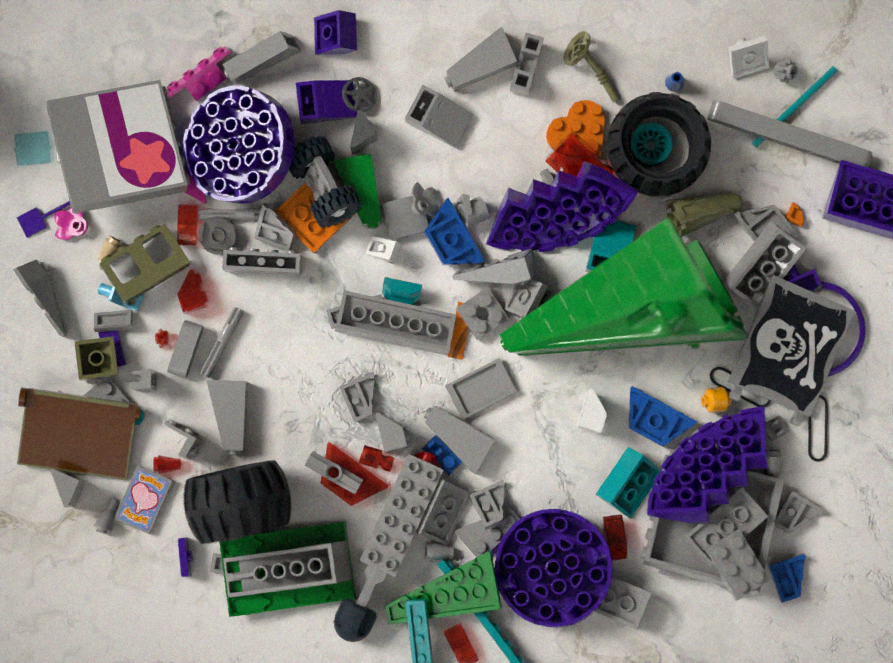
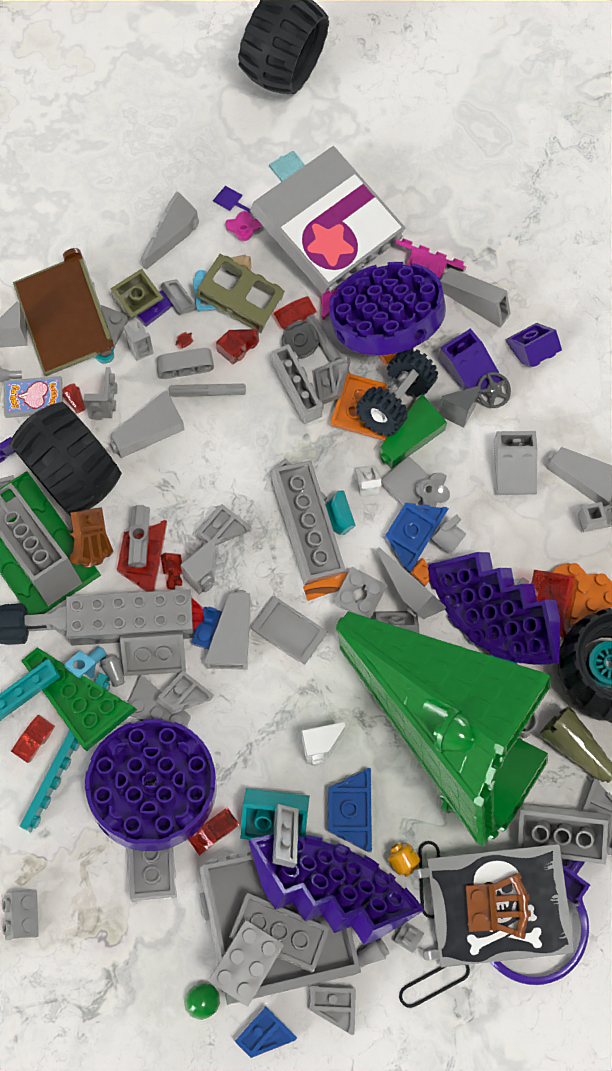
camera: 60 degrees right, 15 degrees down
none -> medium azure bracket [65,646,106,679]
none -> dark orange plate [70,507,113,568]
none -> green hair [184,983,220,1020]
none -> light grey plate [272,804,299,868]
none -> orange tile [409,558,429,587]
none -> dark orange plate [465,872,531,939]

